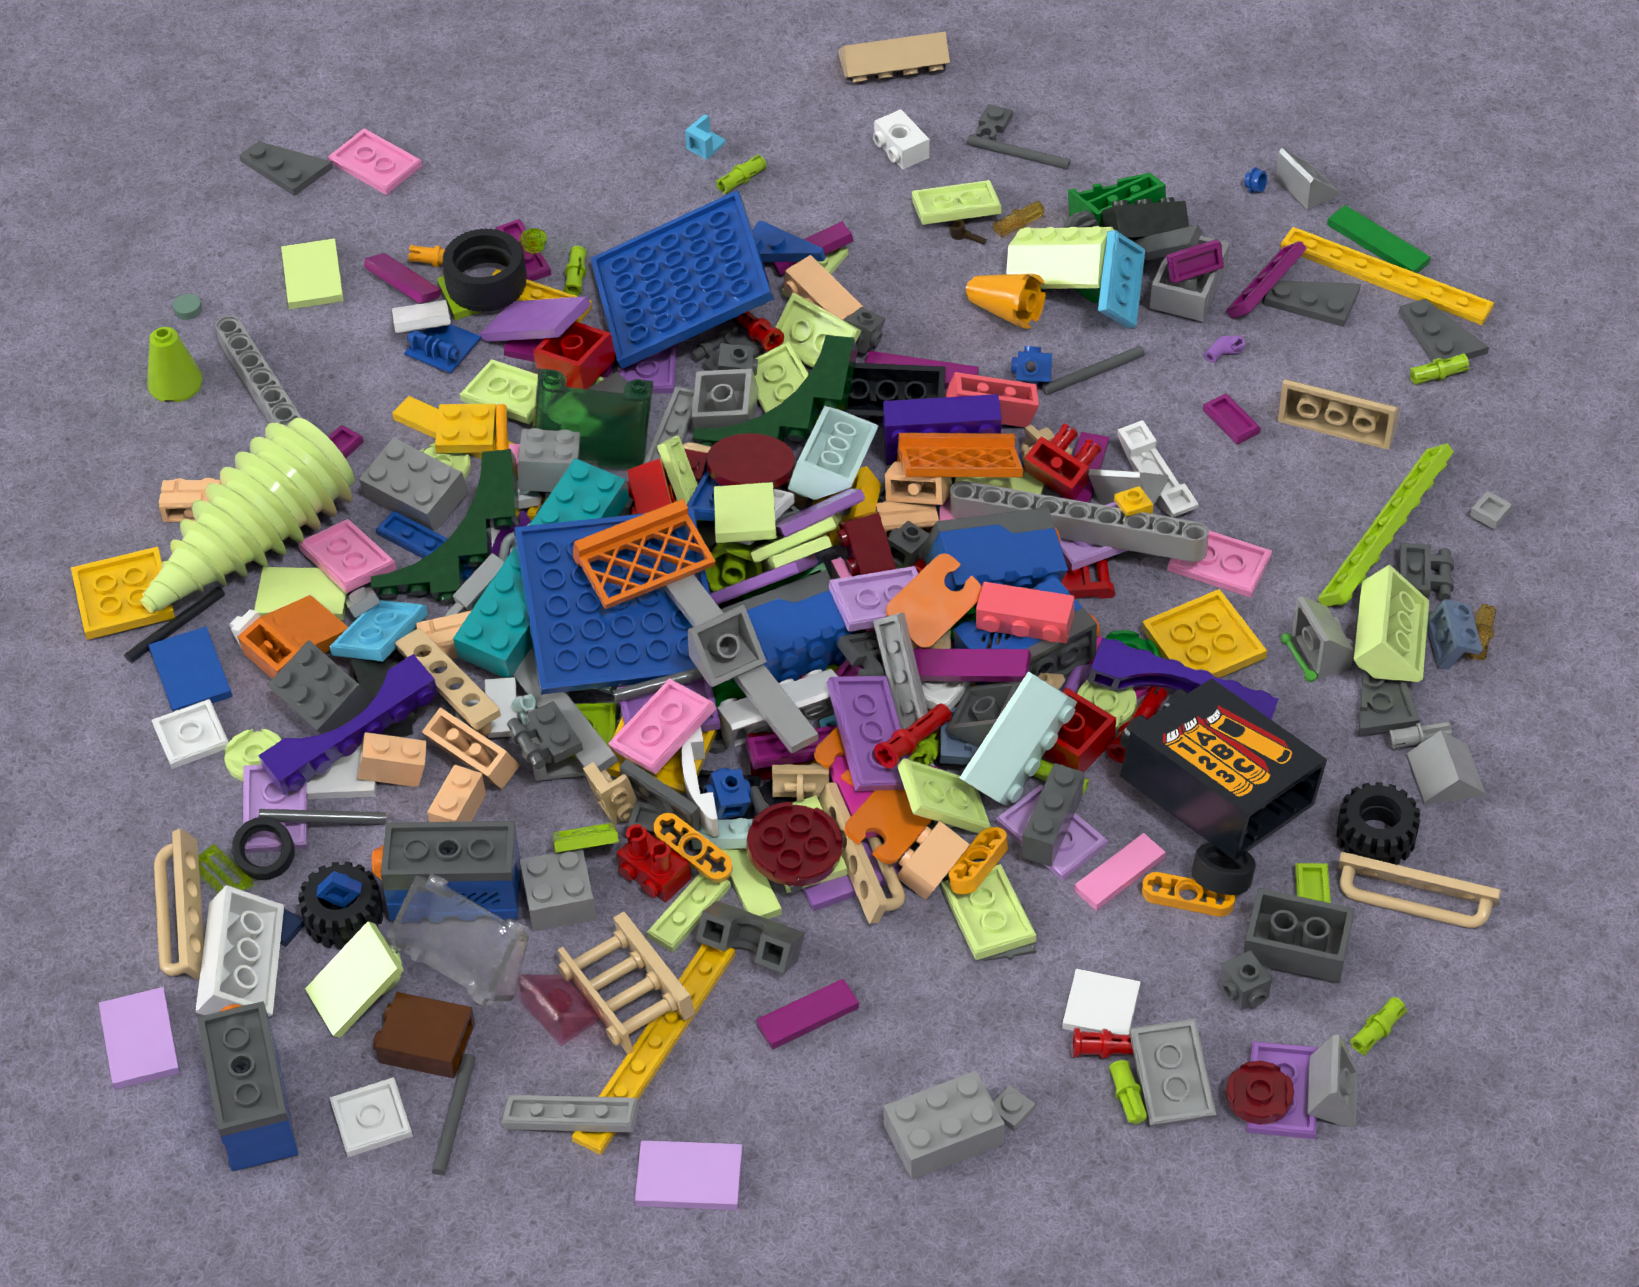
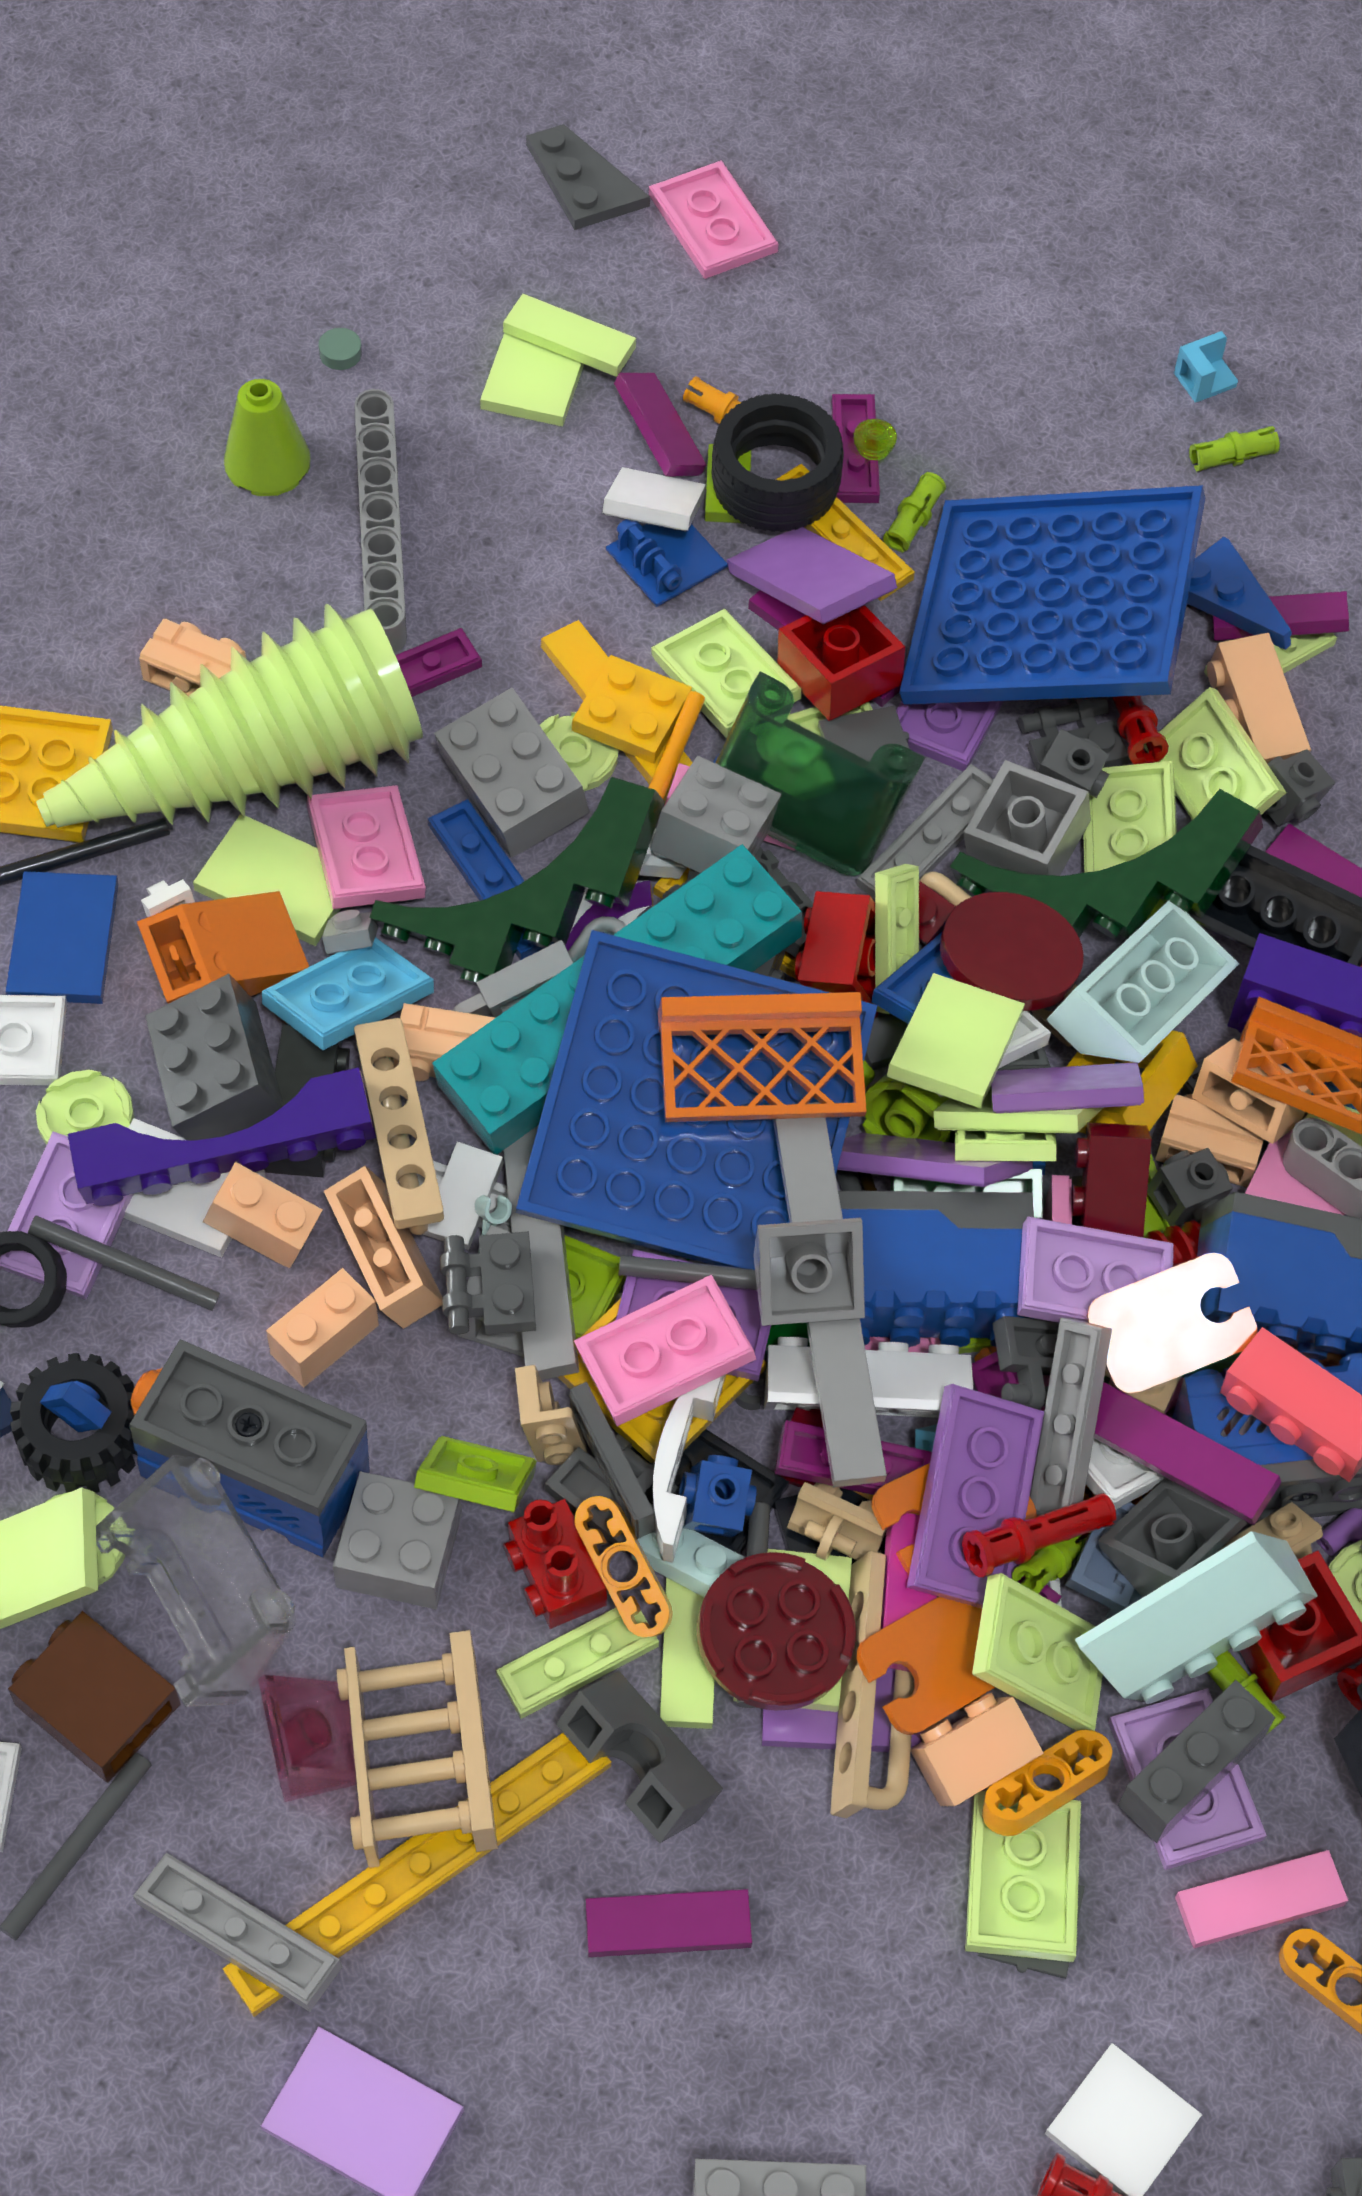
camera: 20 degrees right, 10 degrees up
none -> yellowish green tile [503,294,636,377]

